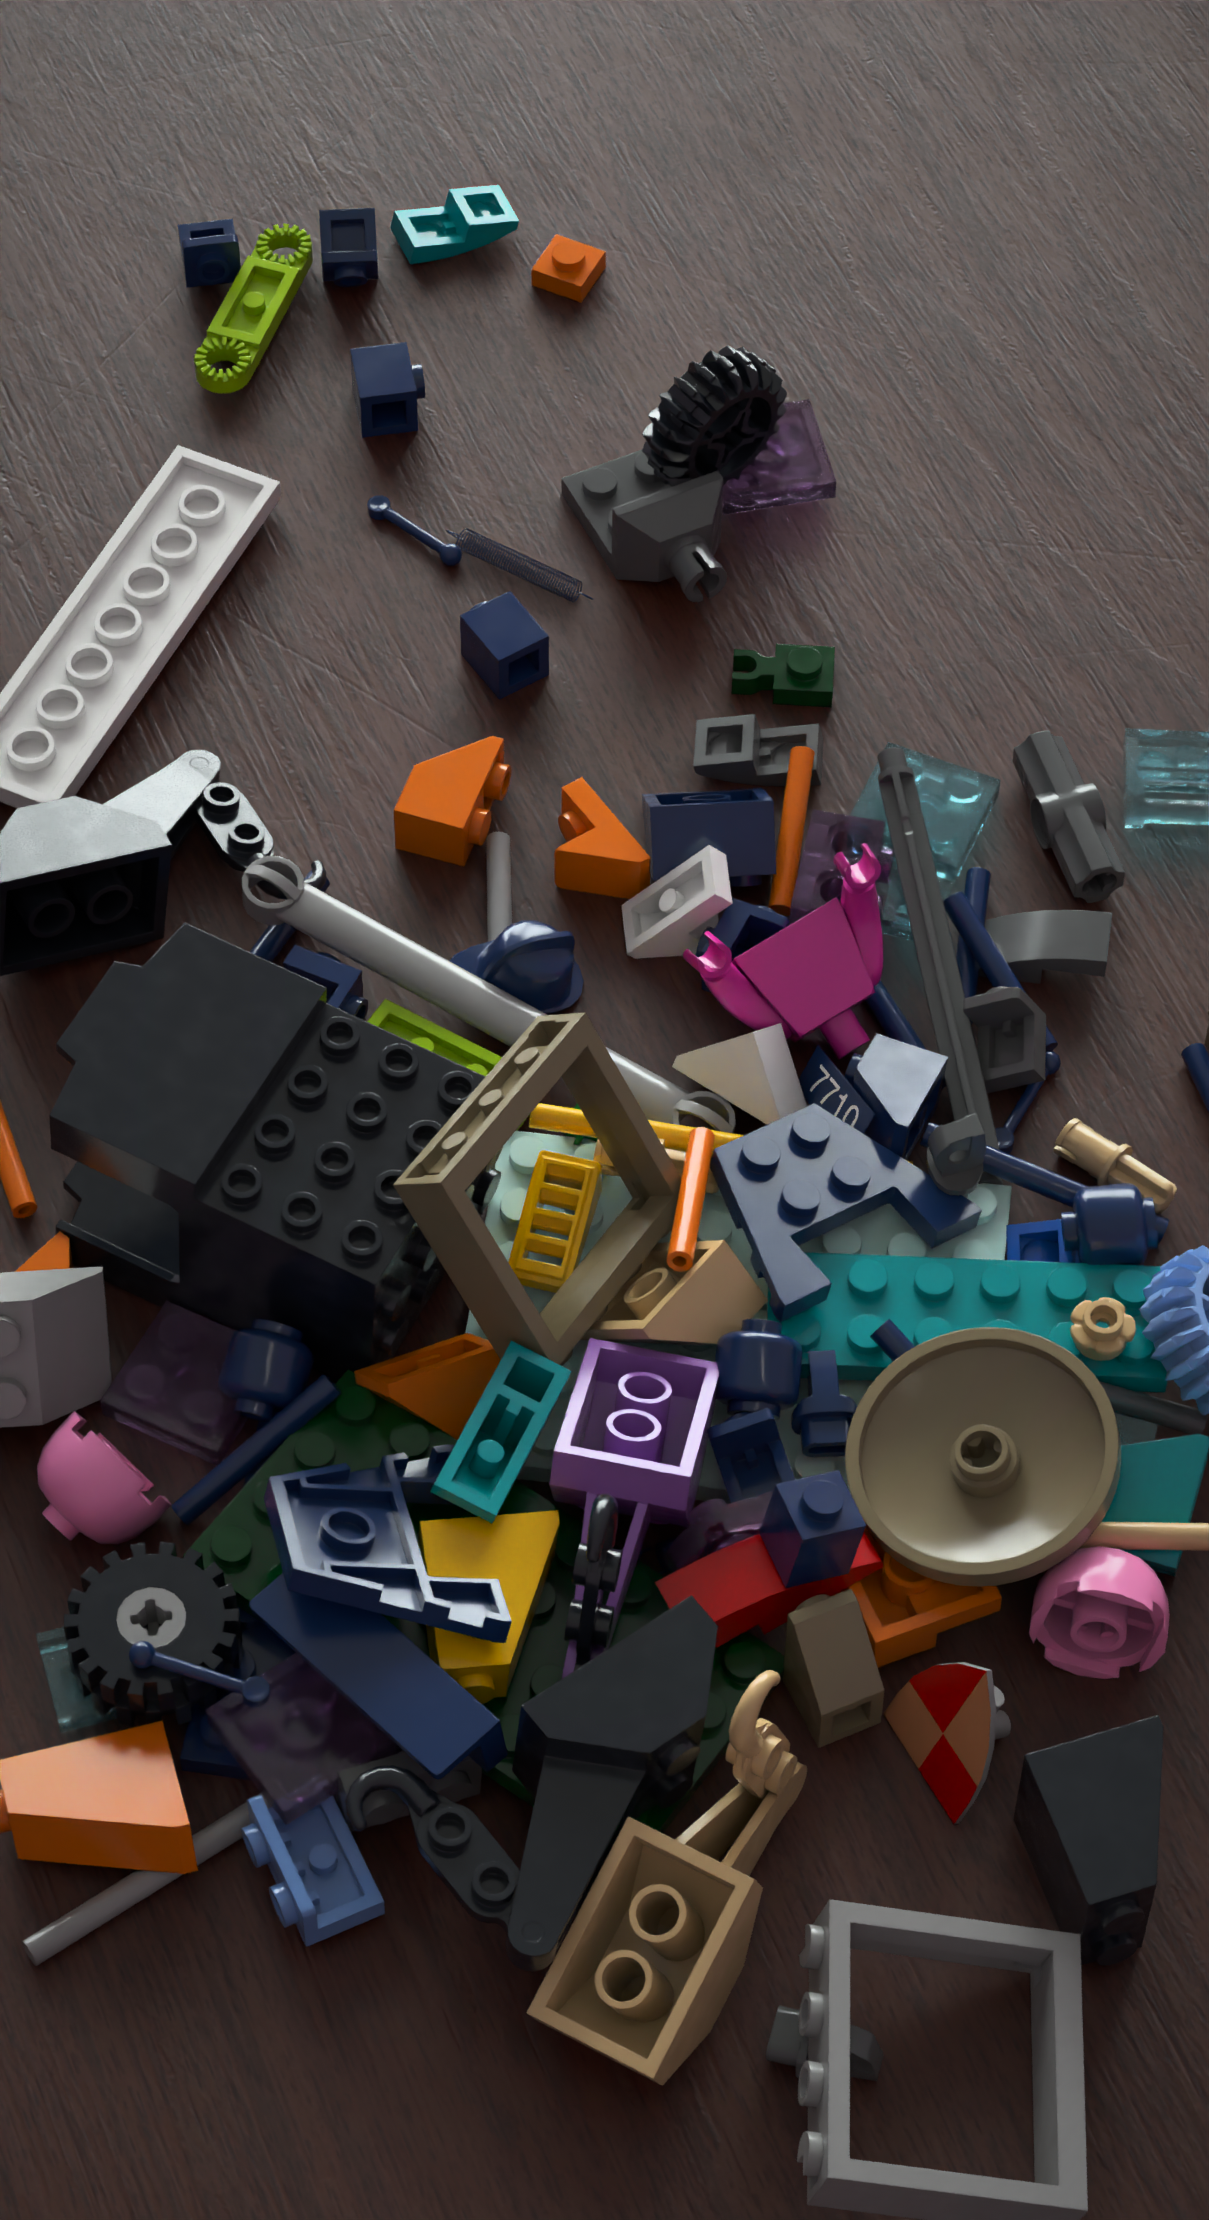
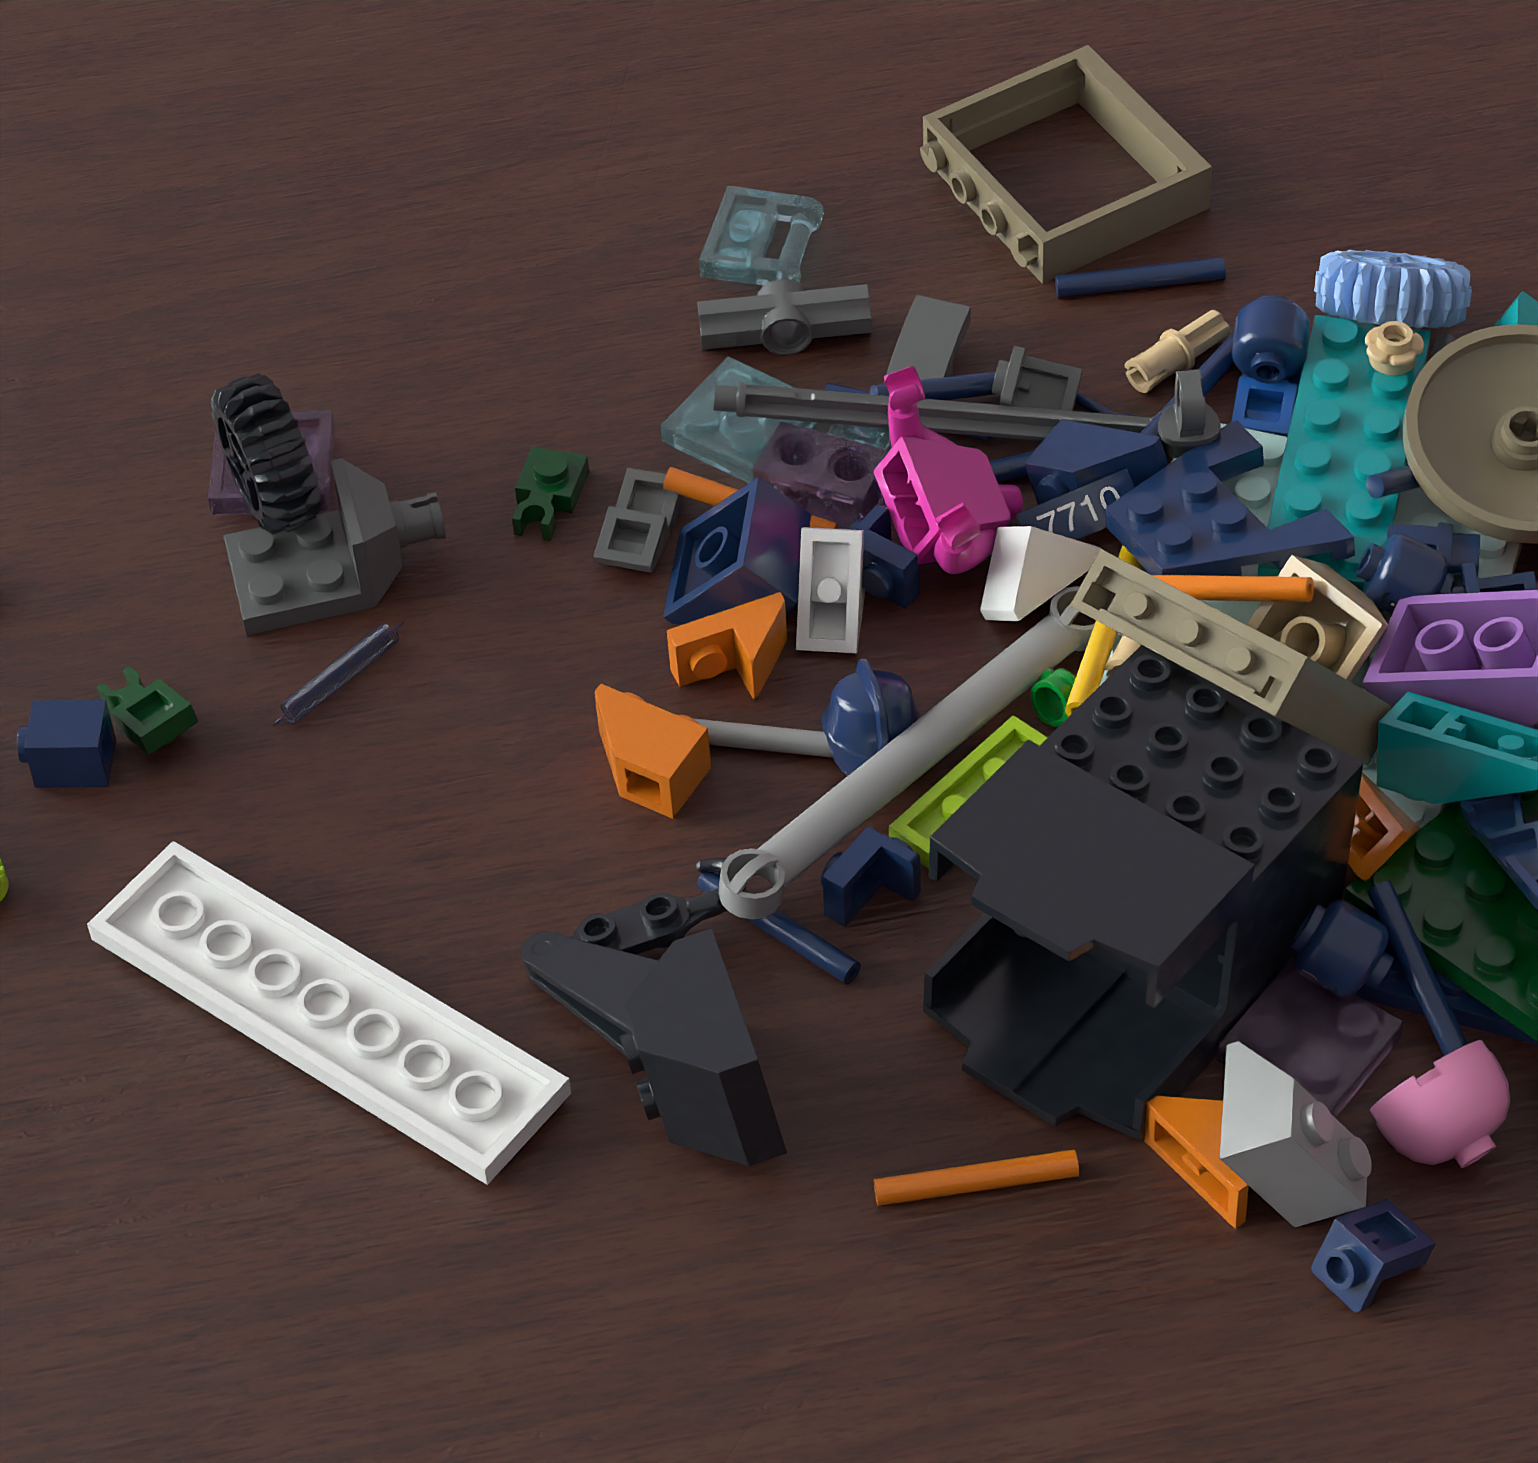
camera: 75 degrees left, 5 degrees down
dark blue hinge [367,495,462,566] -> none
dark blue brick [460,591,549,700] -> none
none -> dark green plate [97,666,198,755]

